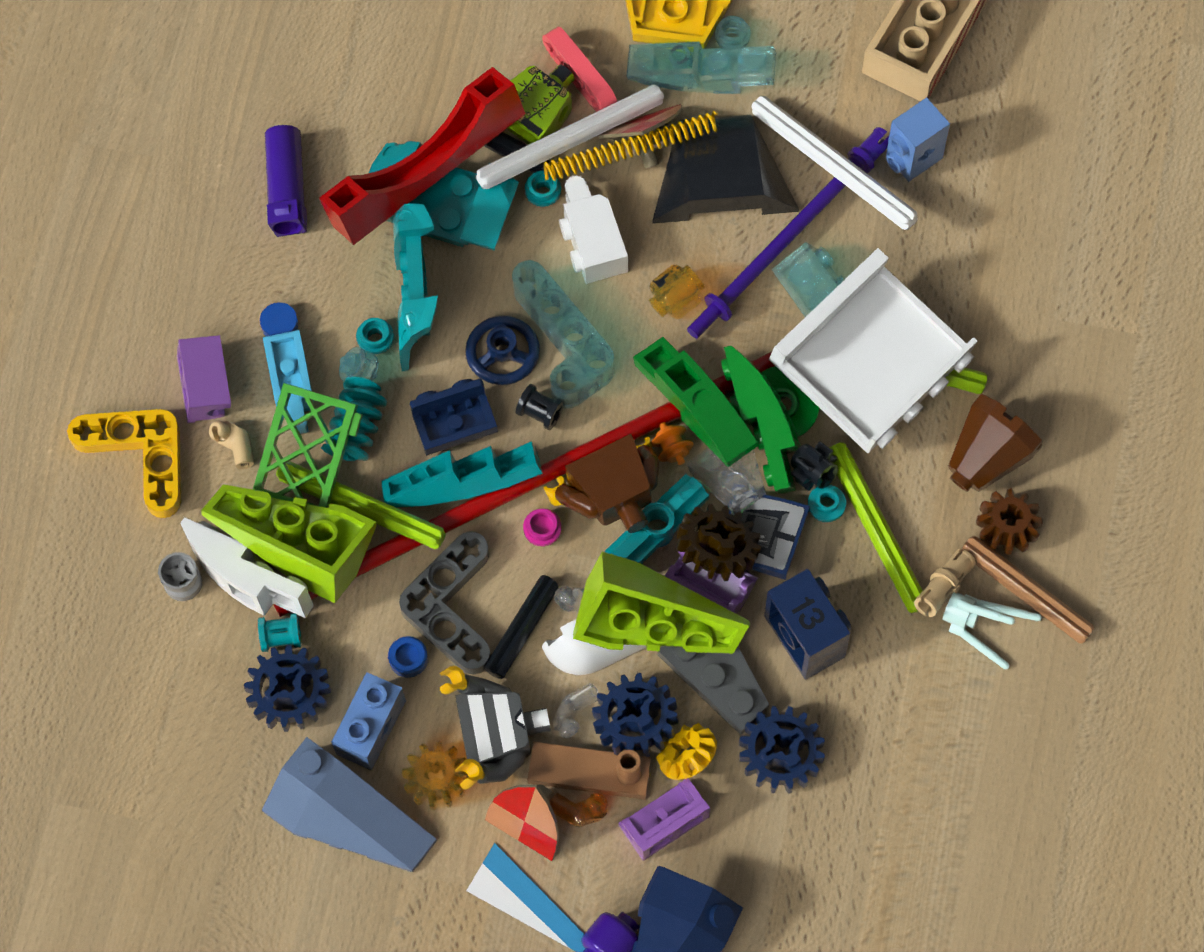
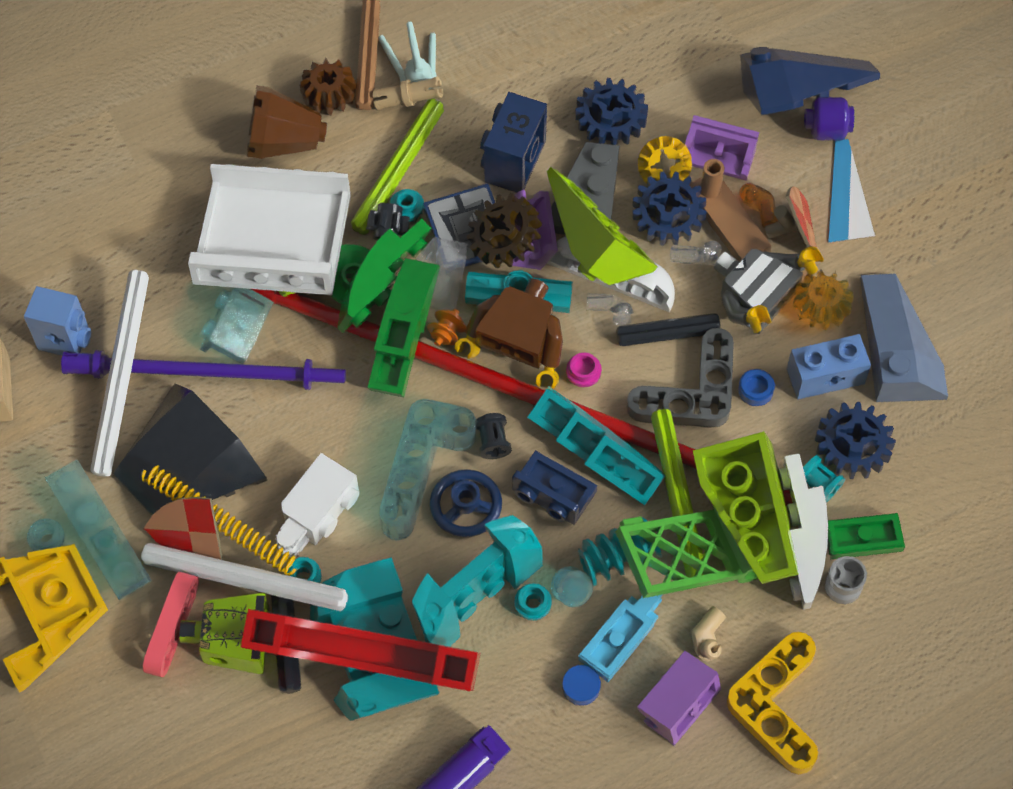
camera: 130 degrees left, 5 degrees down
clear yellow head [648,264,705,320] -> none
none -> green plate [827,513,905,560]

